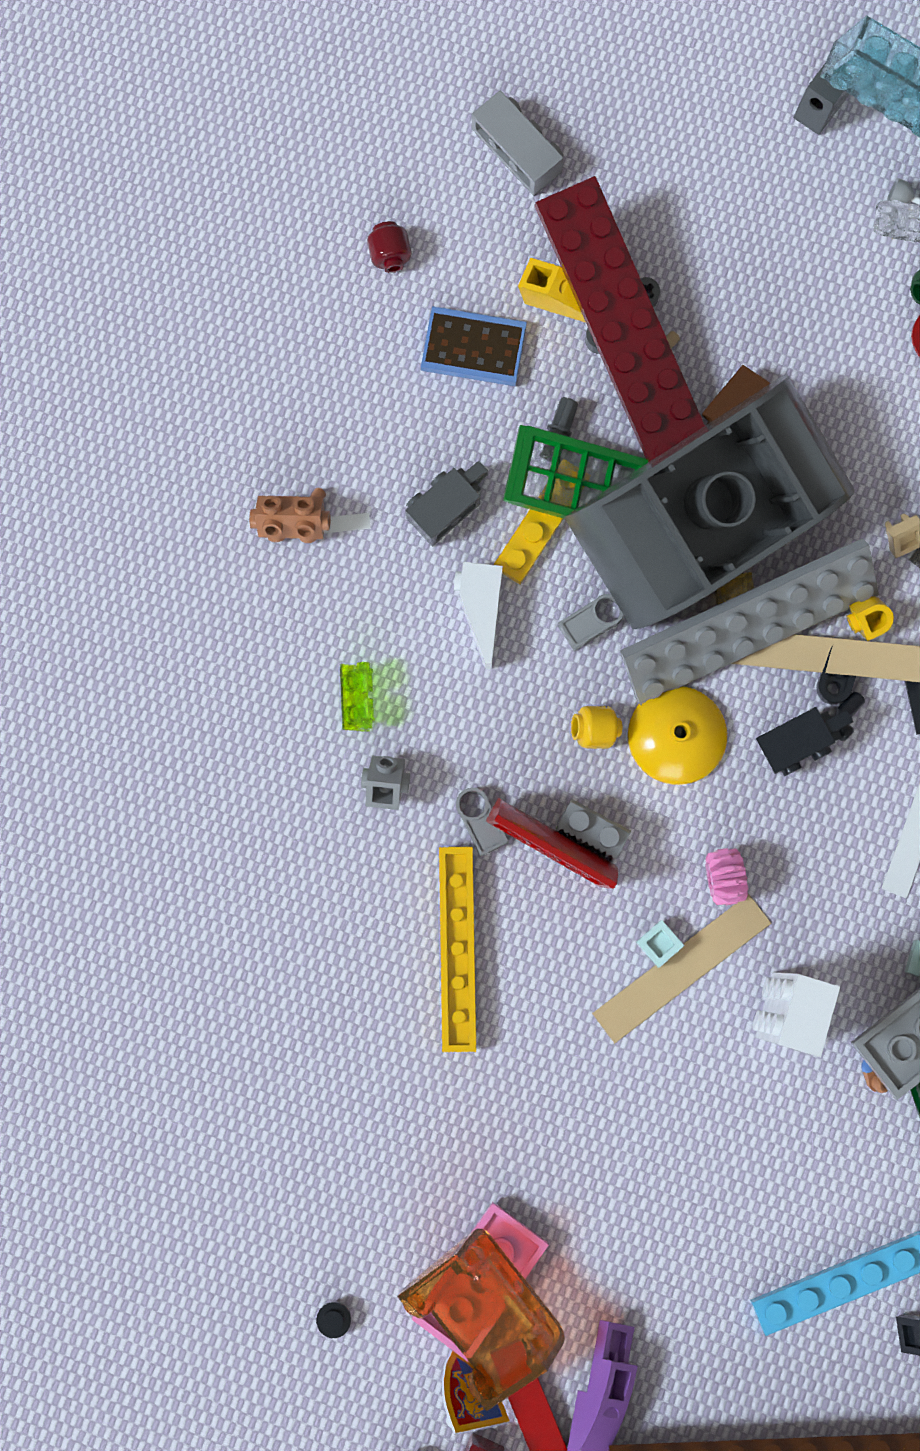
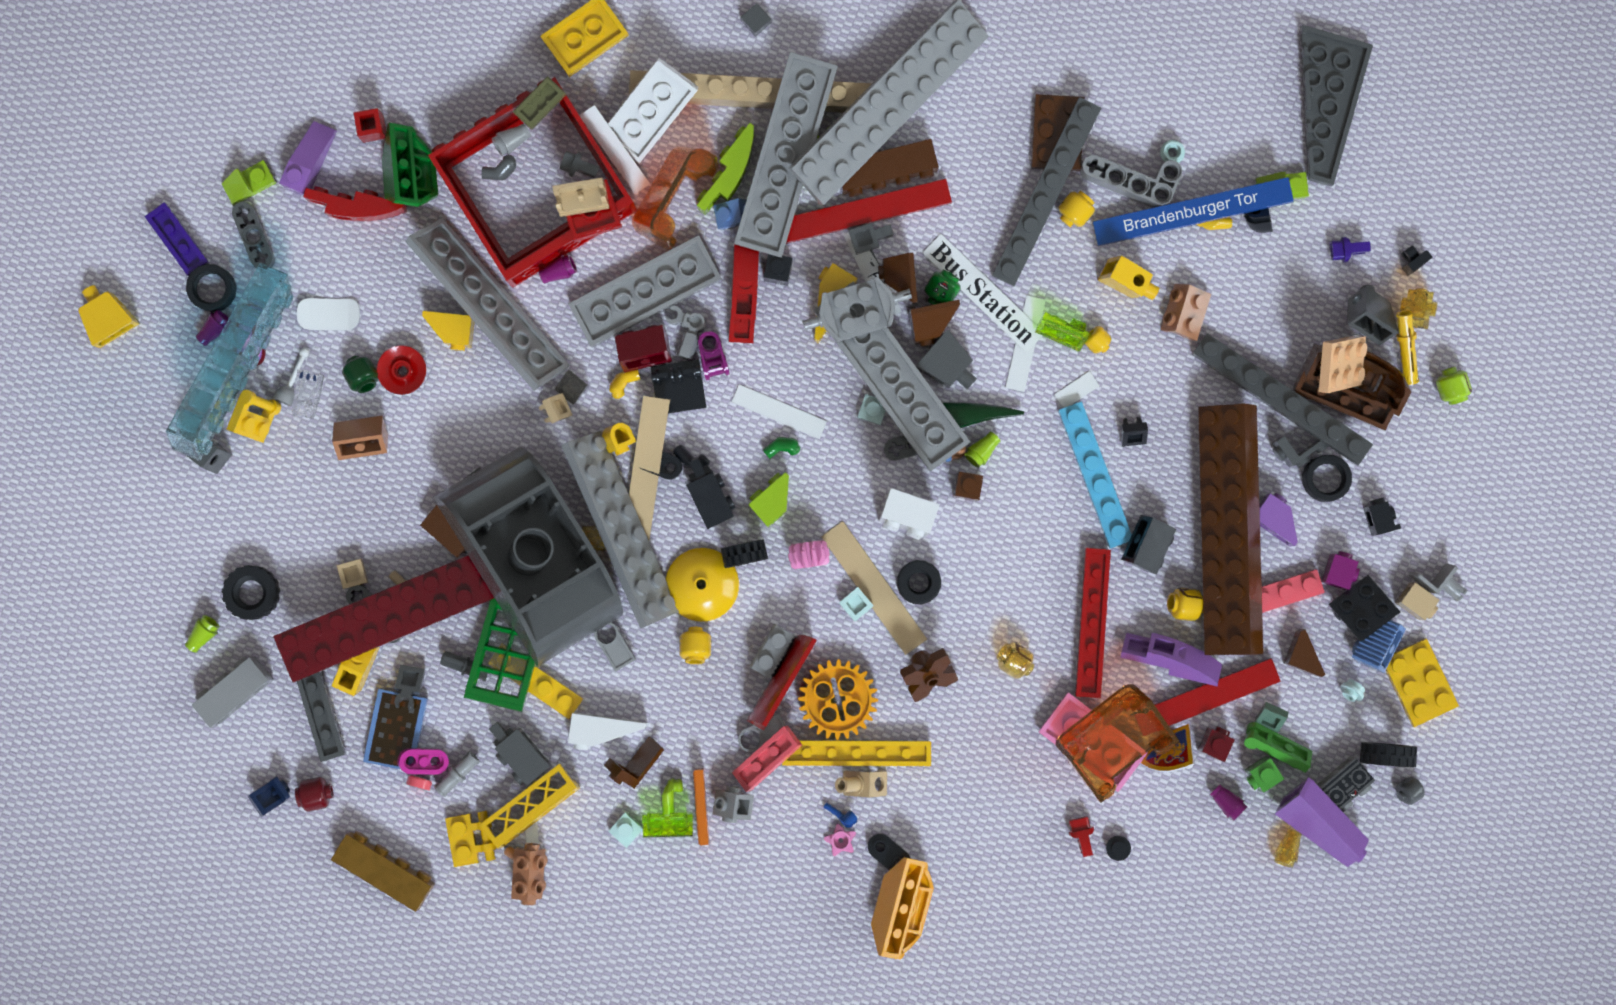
camera: 90 degrees left, 5 degrees up
none -> lime cone [185,615,220,653]
none -> black tyre [222,565,280,620]
none -> yellow plate [226,390,281,443]
none -> dark blue bracket [248,776,290,817]
none -> dark grey plate [297,671,346,762]
none -> pearl gold brick [331,831,435,912]
none -> nougat brick [332,415,388,460]
none -> tan plate [337,559,369,589]
none -> dark grey plate [394,665,426,711]
none -> dark pink plate [397,748,449,775]
none -> coral tile [406,775,432,791]
none -> light grey pin [434,751,480,797]
none -> yellow plate [445,810,496,867]
none -> yellow fence [479,764,580,849]
none -> reddish brown bracket [604,736,664,789]
none -> light aqua plate [608,812,644,848]
none -> lime arm [661,778,683,815]
none -> orange tile [693,768,710,845]
none -> black tyre [721,539,768,568]
none -> coral plate [732,726,802,792]
none -> lime slope [748,472,789,528]
none -> green arm [763,437,800,459]
none -> light orange gear [798,659,878,740]
none -> blue hand [824,803,857,828]
none -> bright pink plate [824,824,856,856]
none -> tan bracket [835,771,887,798]
none -> black plate [868,833,911,870]
none -> light orange wedge [871,857,934,960]
none -> dark grey beam [884,436,917,461]
none -> black tyre [896,560,941,604]
none -> reddish brown plant [900,648,958,702]
none -> reddish brown brick [953,471,983,501]
none -> lime cone [965,431,1000,468]
none -> clear yellow head [996,642,1035,679]
none -> red piece [1068,816,1094,857]
none -> red plate [1075,548,1111,698]
none -> black brick [1121,515,1176,575]
none -> yellow head [1167,587,1204,621]

